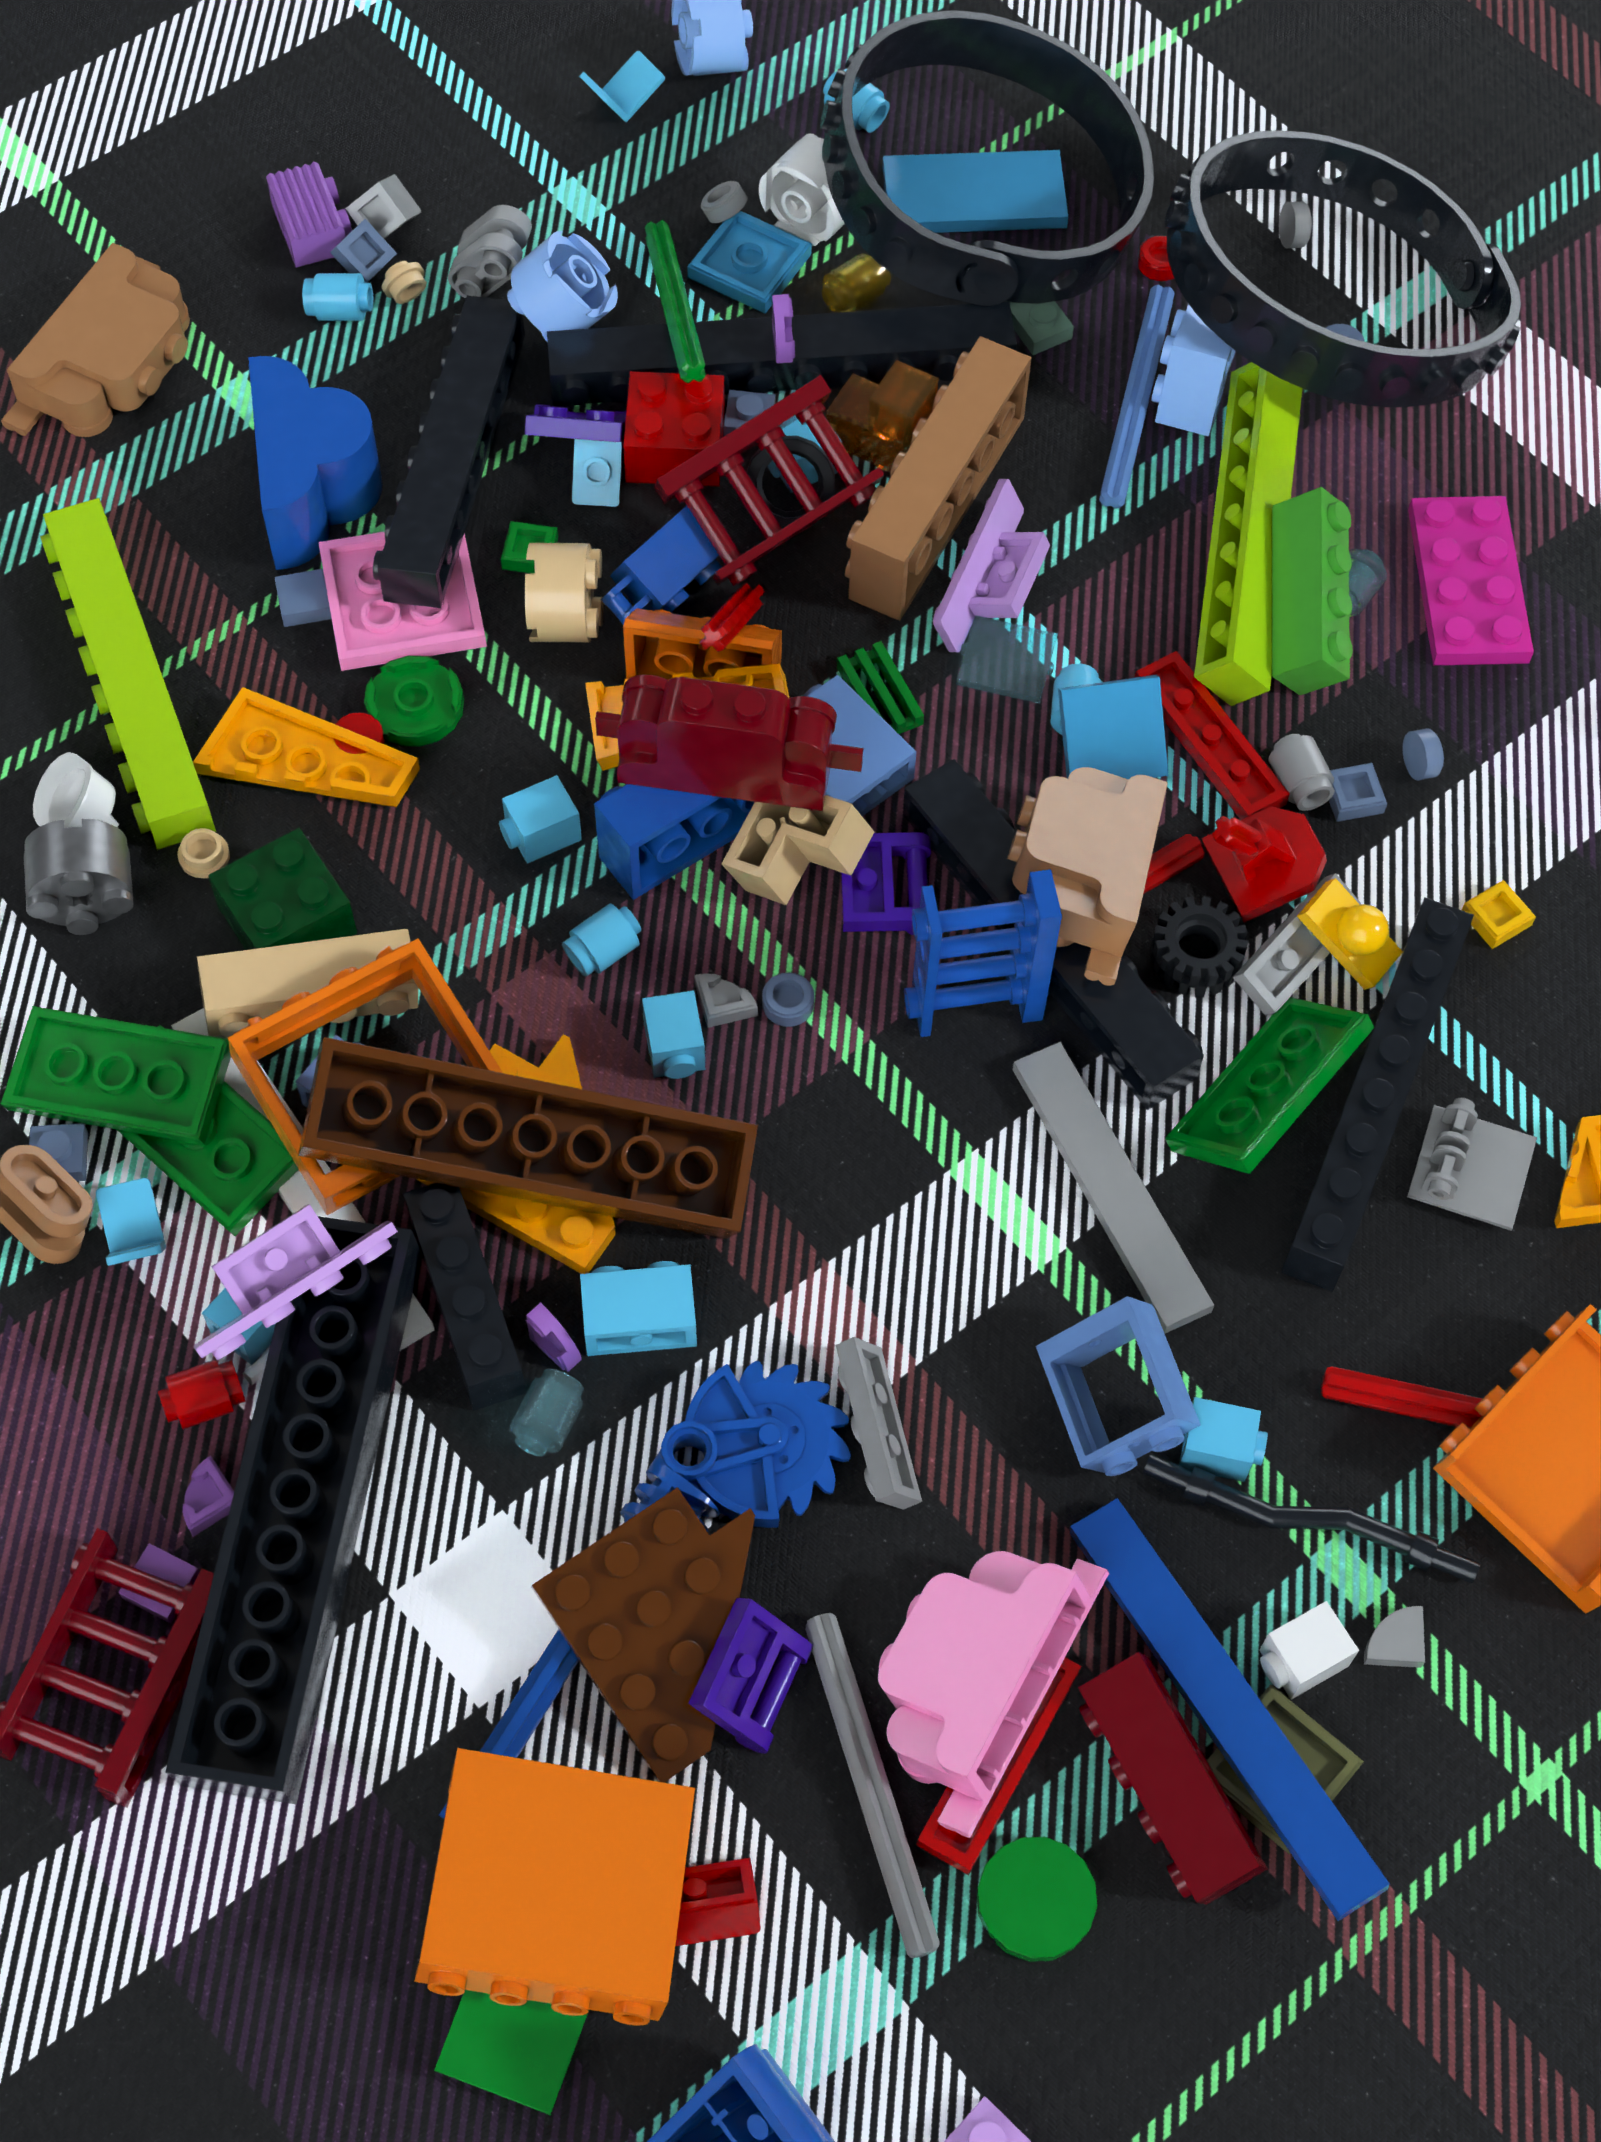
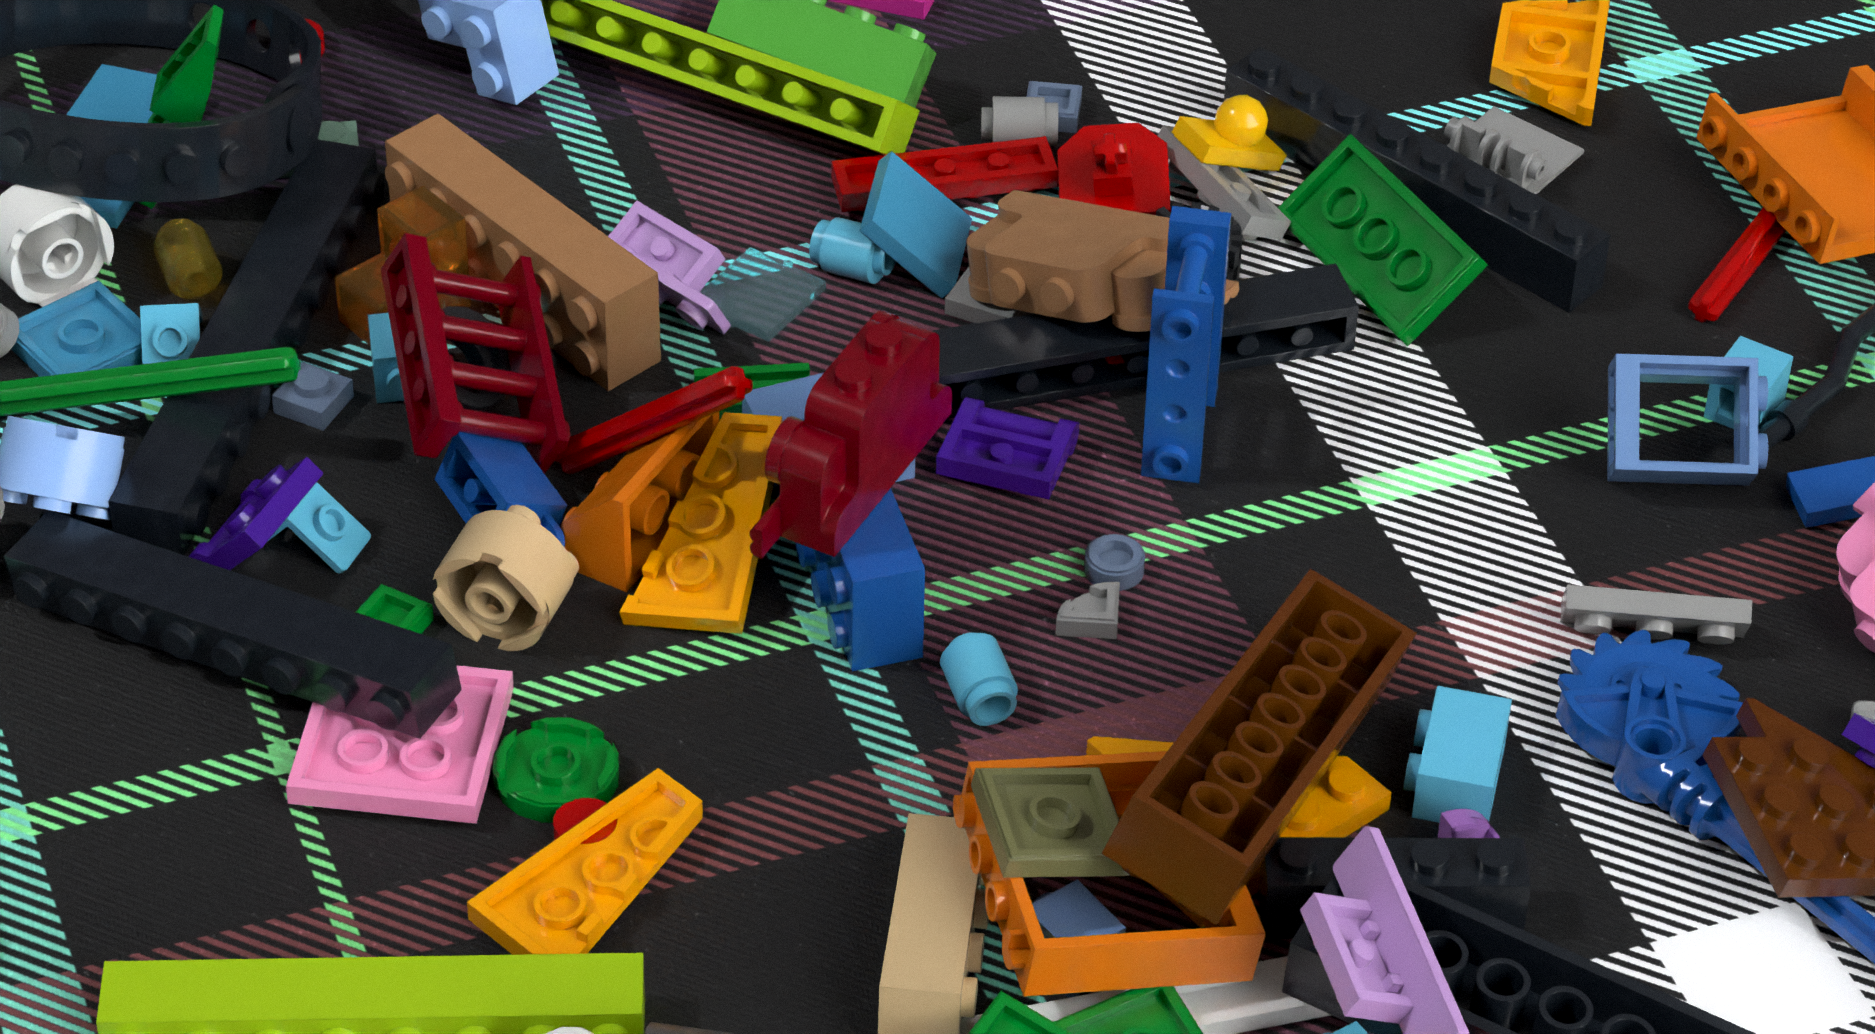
camera: 70 degrees left, 20 degrees down
tan plate [177,828,230,878] -> none
dark green brick [208,827,357,950] -> none
blue brick [248,356,383,570] -> none
sand blue tile [275,569,332,627] -> none
medium azure brick [499,775,582,864] -> none
clear light blue brick [509,1369,584,1457] -> none
red brick [623,371,725,487] -> none
medium azure brick [642,990,705,1079] -> none
tan brick [722,795,874,905] -> none
medium lavender tile [772,294,795,363] -> none
light grey tile [1013,1042,1214,1334] -> none
medium blue axle [1099,284,1175,509] -> none
sand blue tile [1403,728,1444,781] -> none
yellow tile [1461,880,1536,949] -> none
none -> green slope [139,5,224,209]
none -> medium azure bracket [140,303,203,364]
none -> olive tile [971,767,1129,878]

